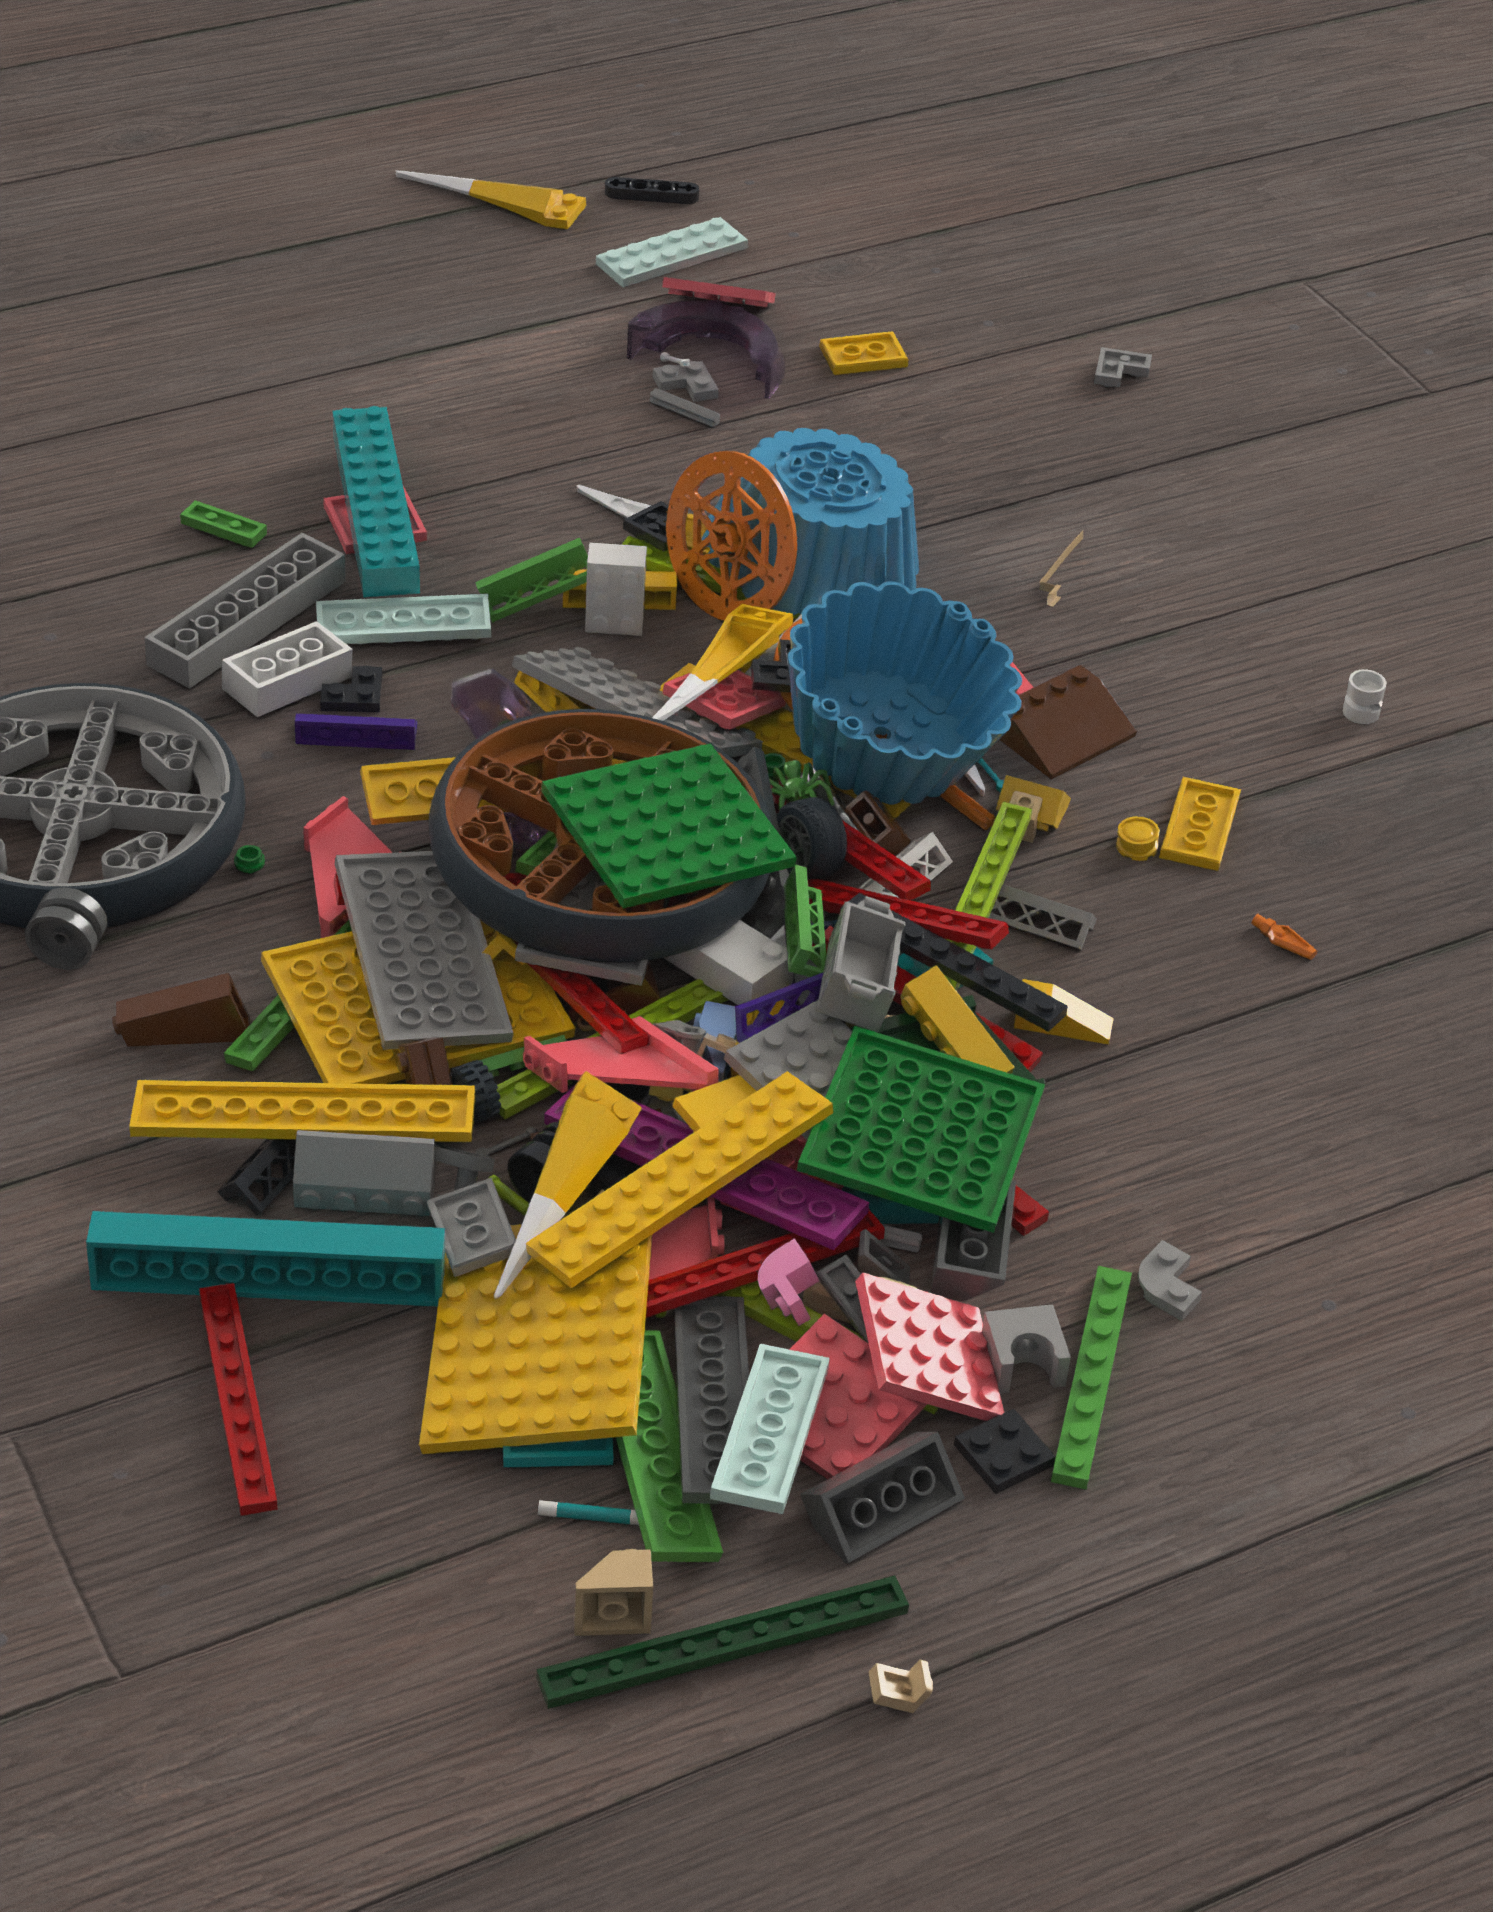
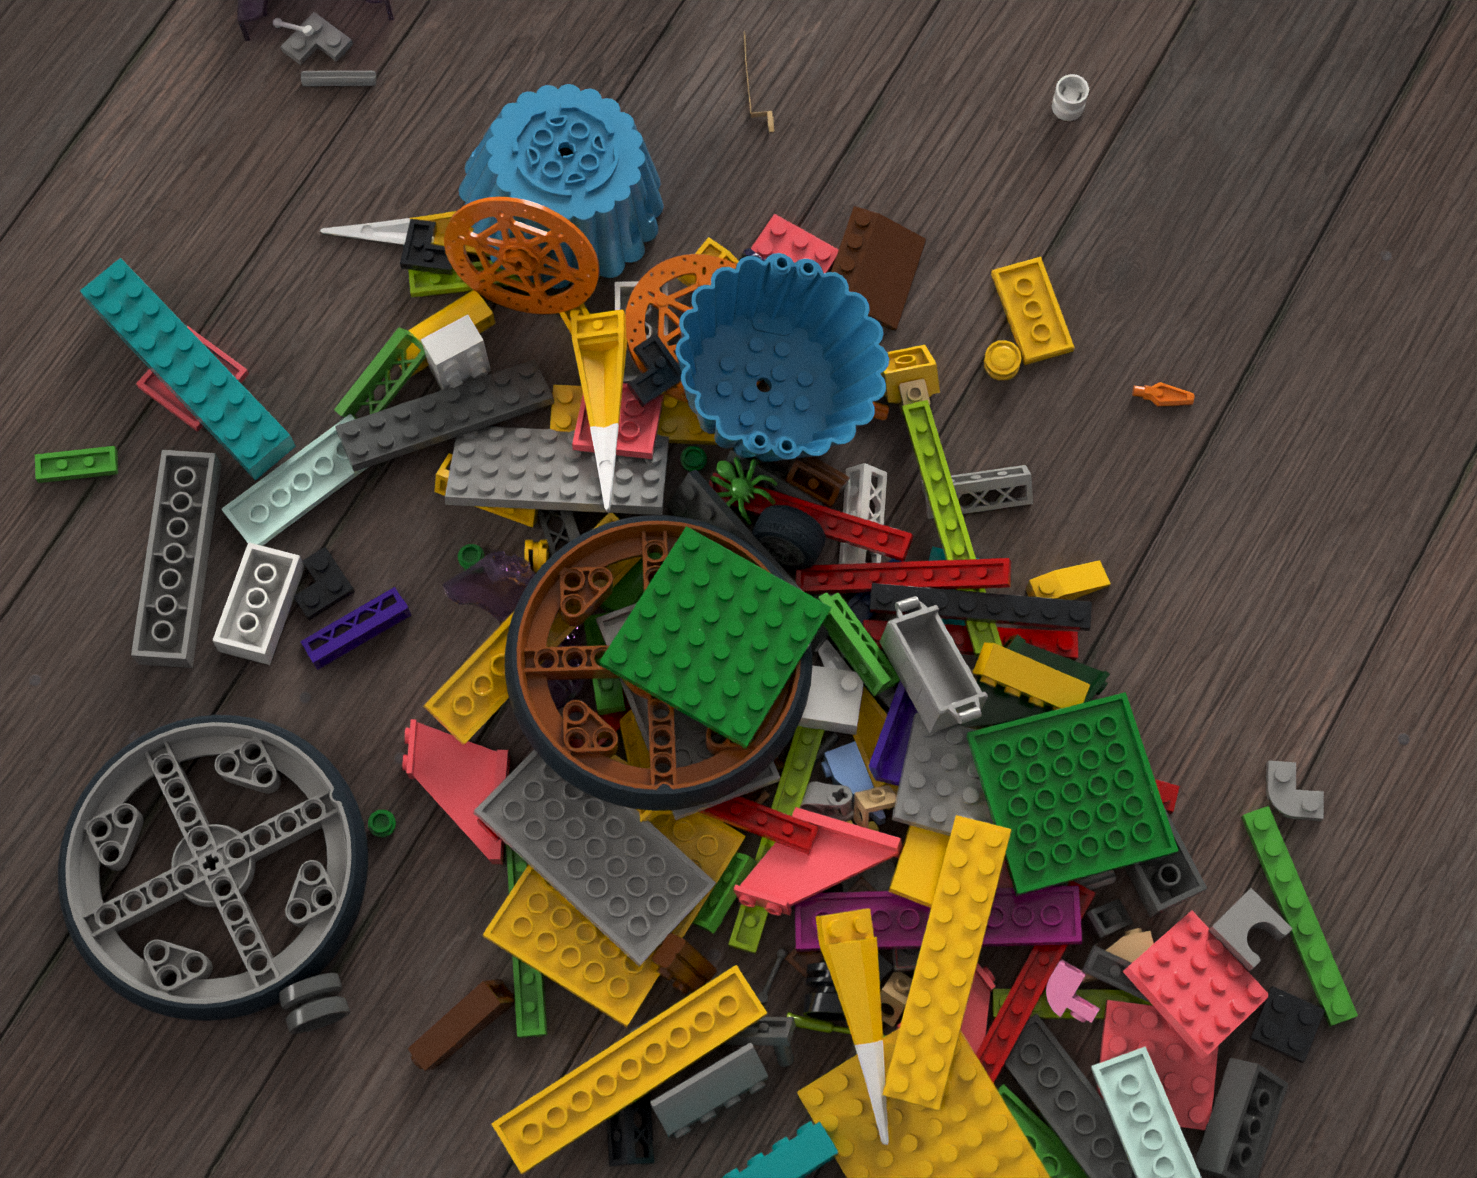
camera: 30 degrees left, 30 degrees up
light grey tile [427,1178,516,1277] -> none
black wheel [451,1060,501,1124] -> none
none -> dark grey plate [335,359,554,472]

